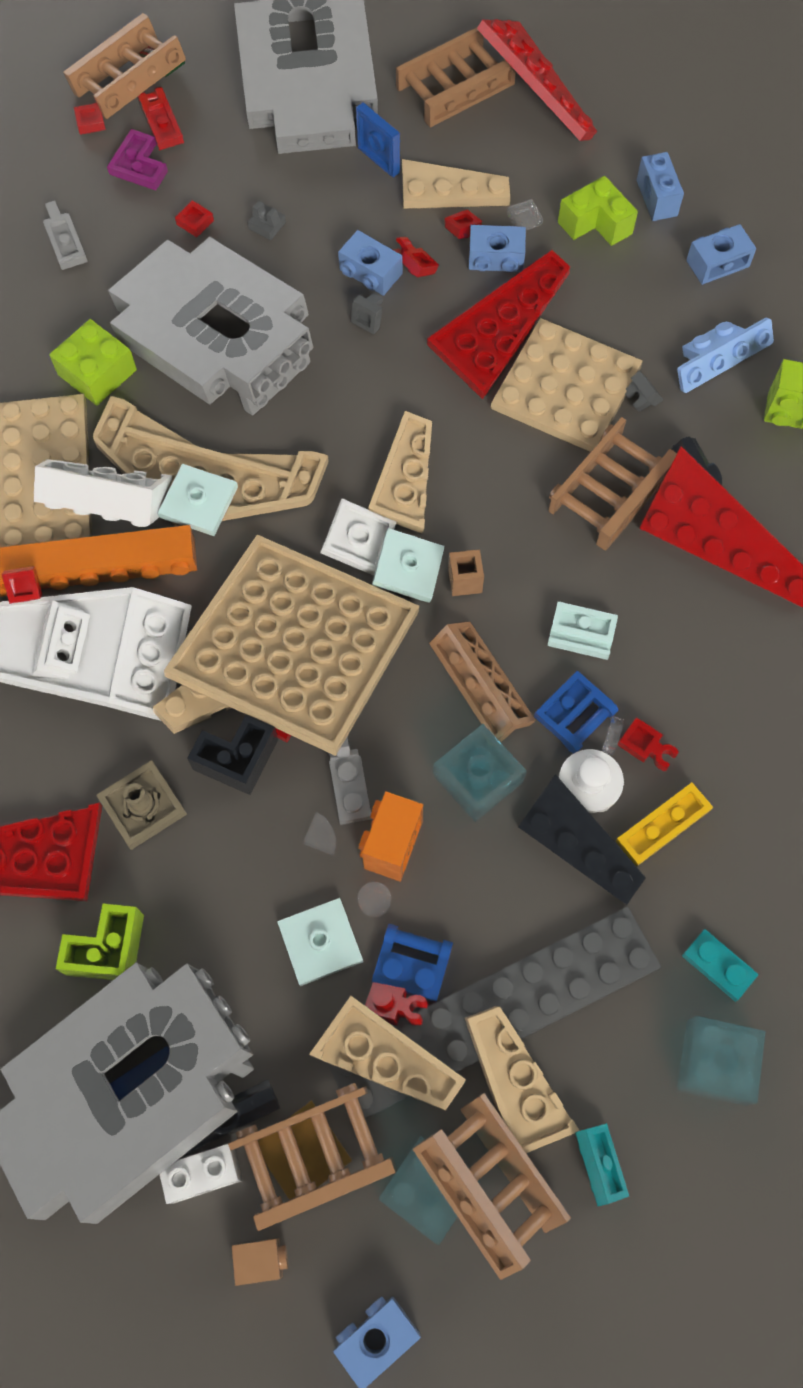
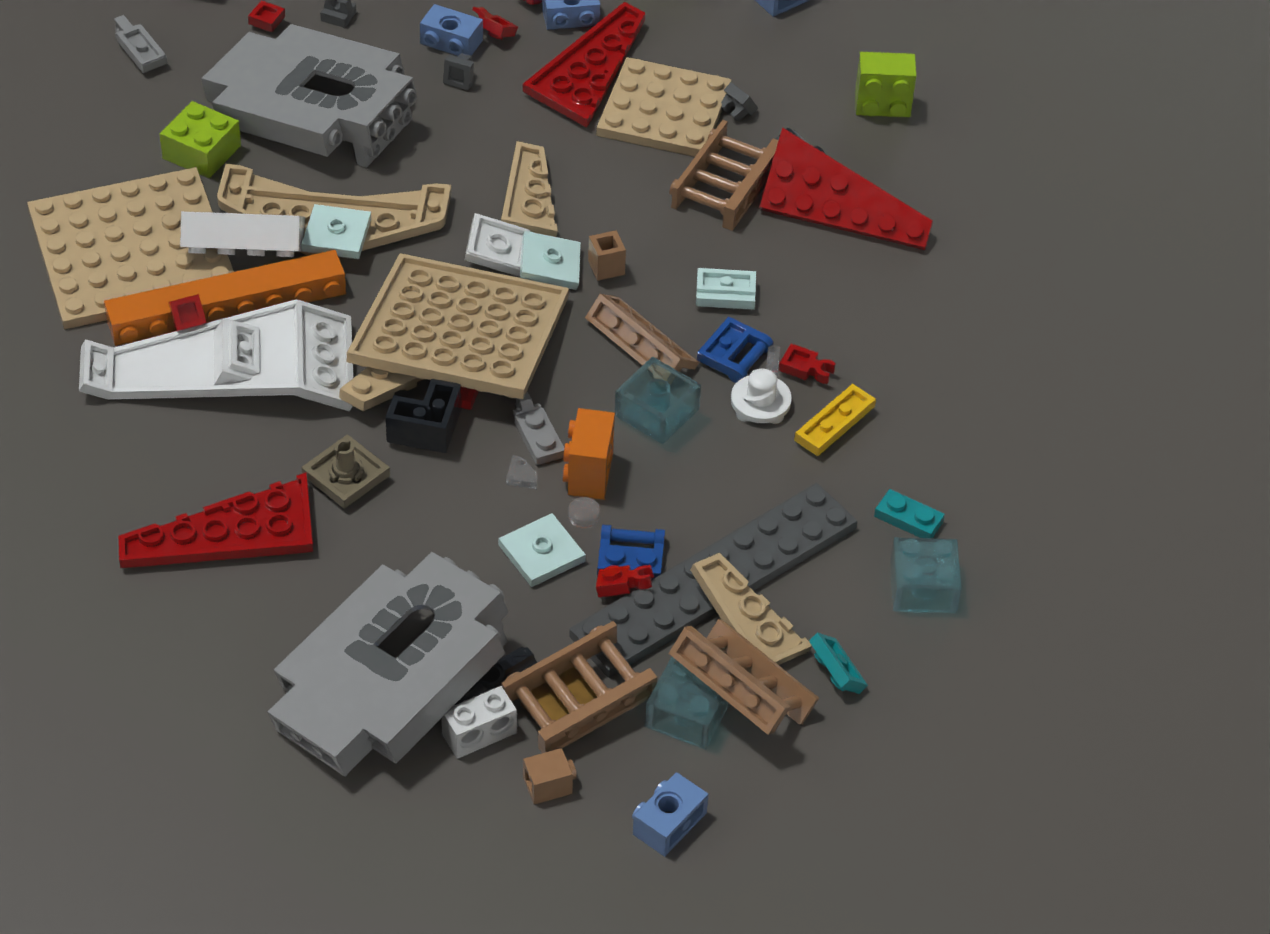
camera: 15 degrees left, 20 degrees down
lime brick [56,904,144,980] -> none
tan wing [309,996,466,1111] -> none
black wing [518,774,646,905] -> none
light blue bracket [677,317,774,393] -> none

